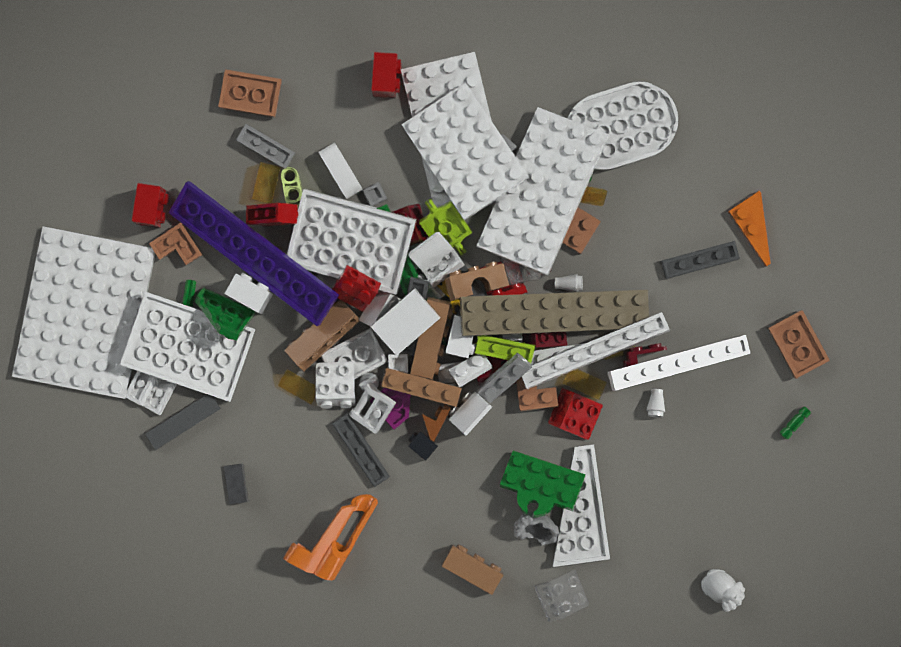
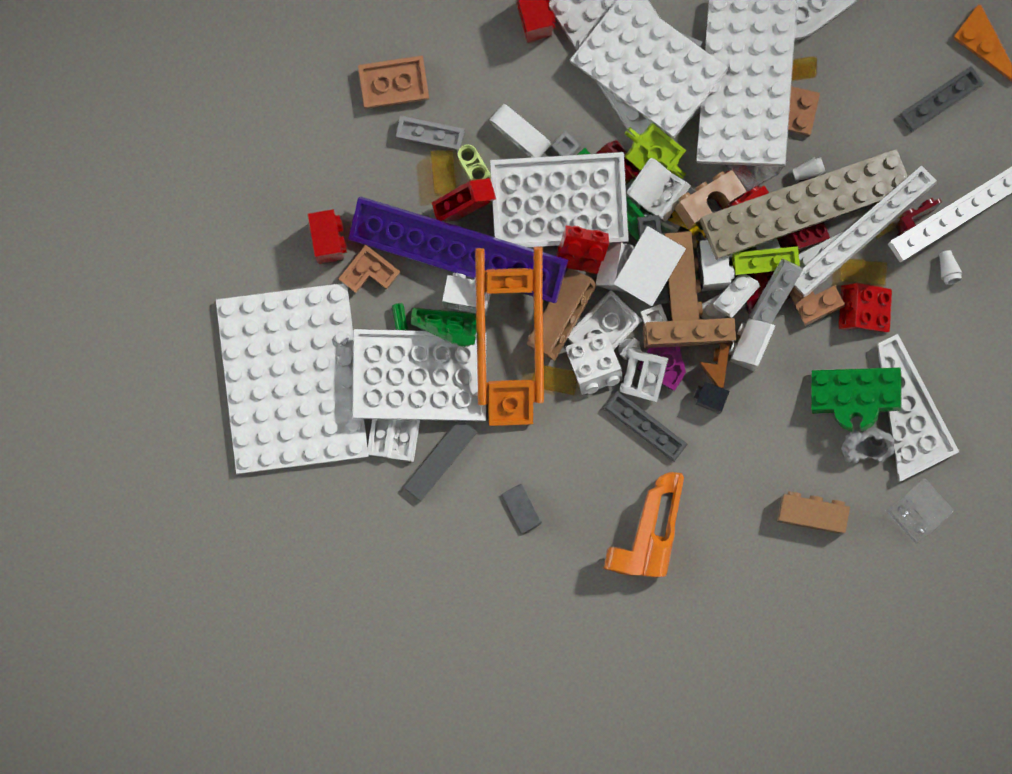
camera: 15 degrees left, 5 degrees down
none -> orange plate [475,247,544,426]

